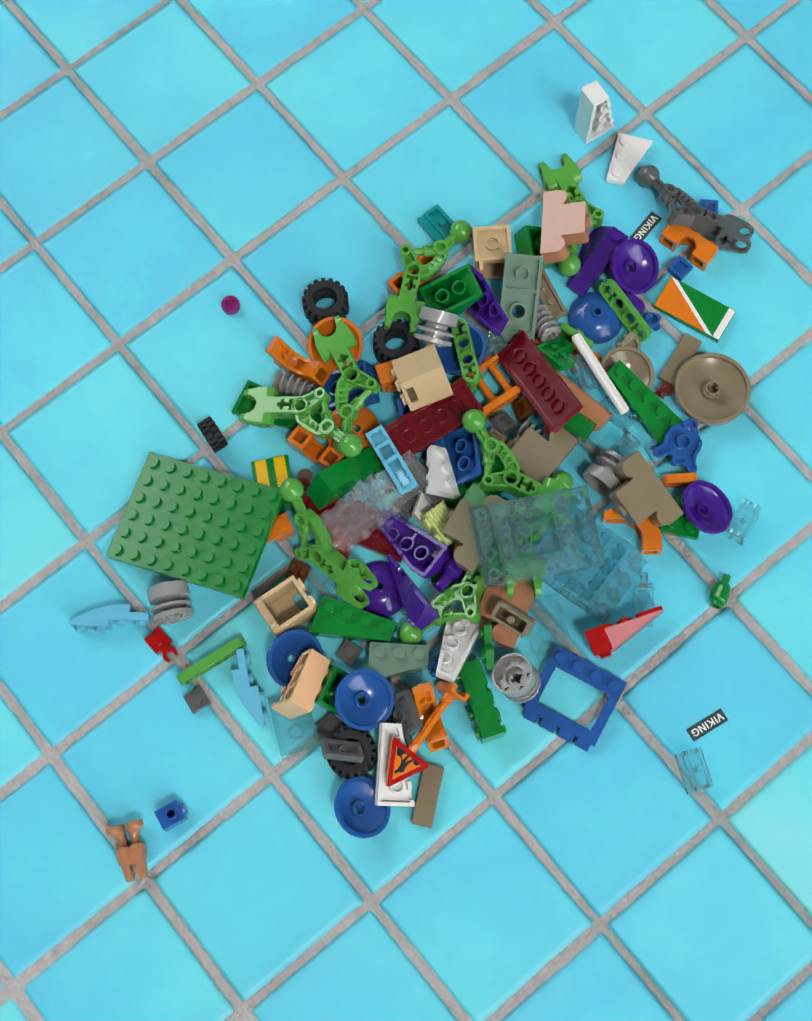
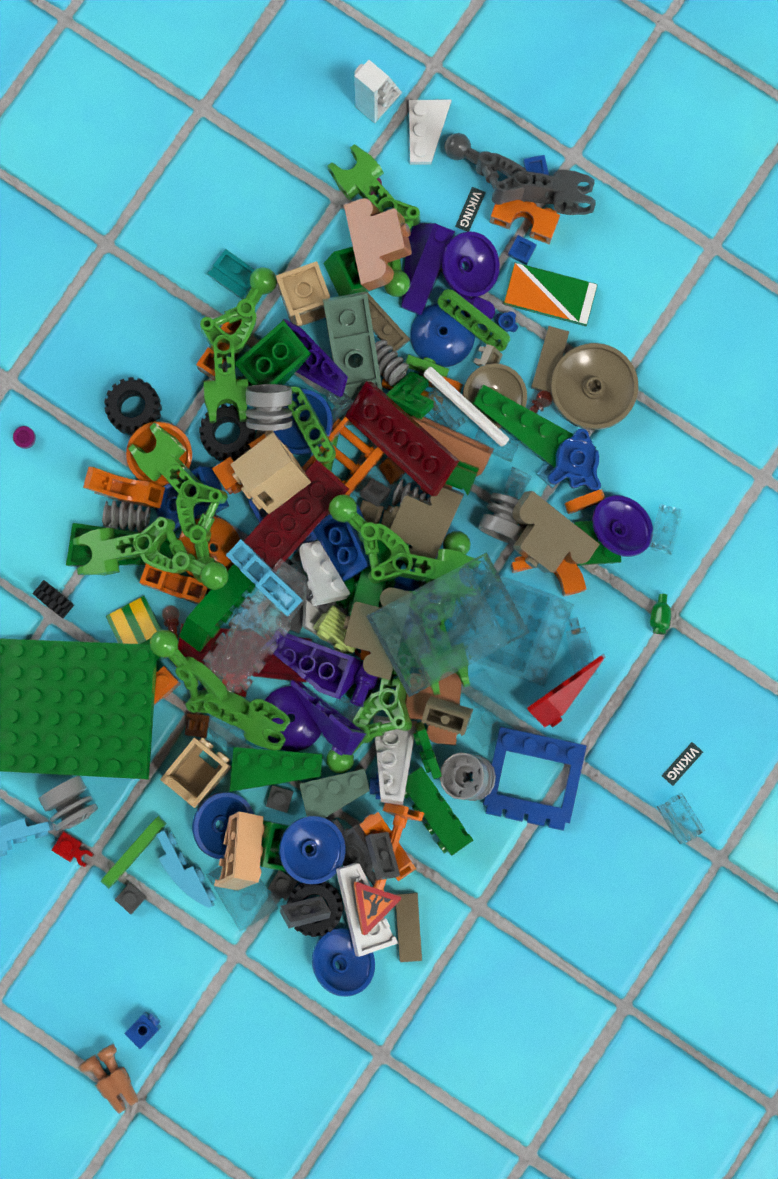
camera: 20 degrees left, 10 degrees up
none -> dark grey plate [365,832,400,880]

